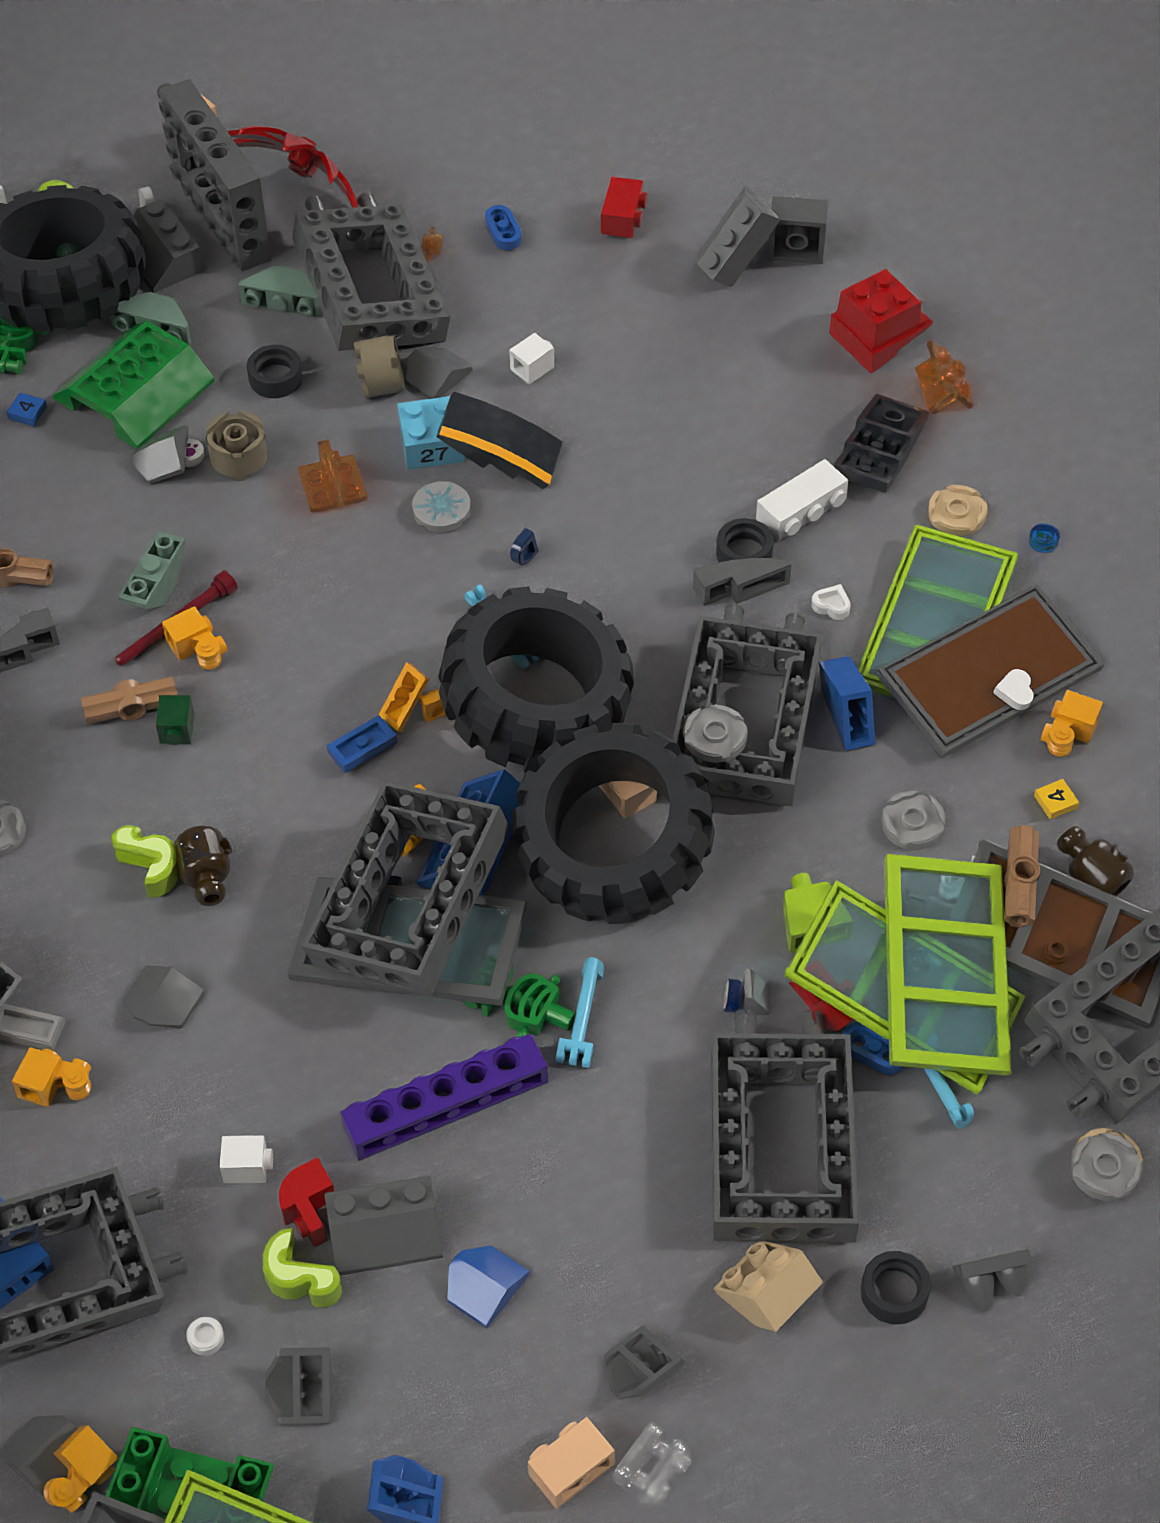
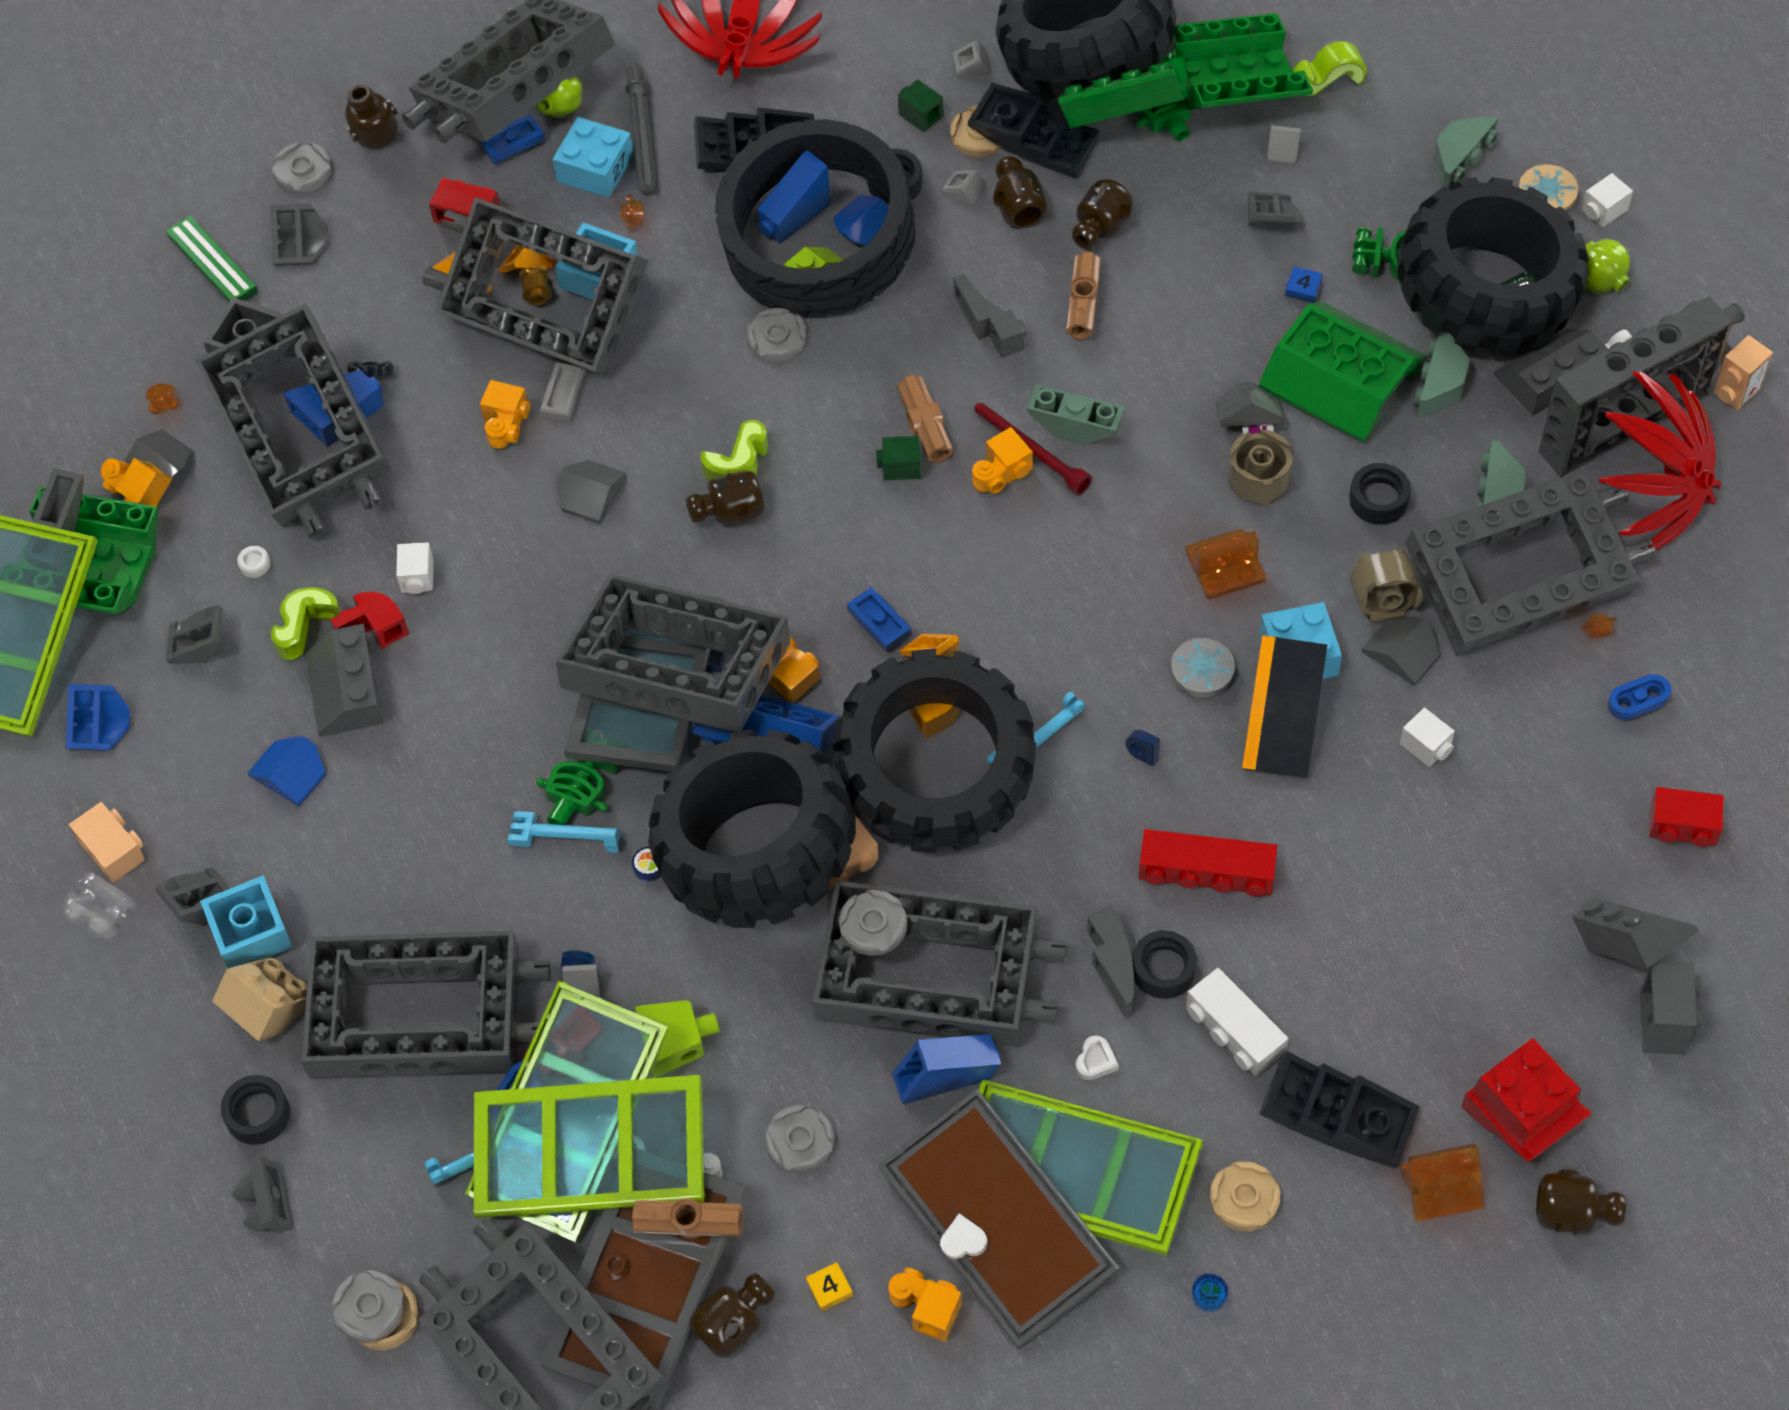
camera: 90 degrees right, 5 degrees up
dark purple brick [340,1033,548,1161] -> none
none -> medium azure brick [200,875,293,969]
none -> tile [632,846,661,881]
none -> red brick [1138,829,1278,896]
none -> dark brown piece [1536,1169,1626,1236]

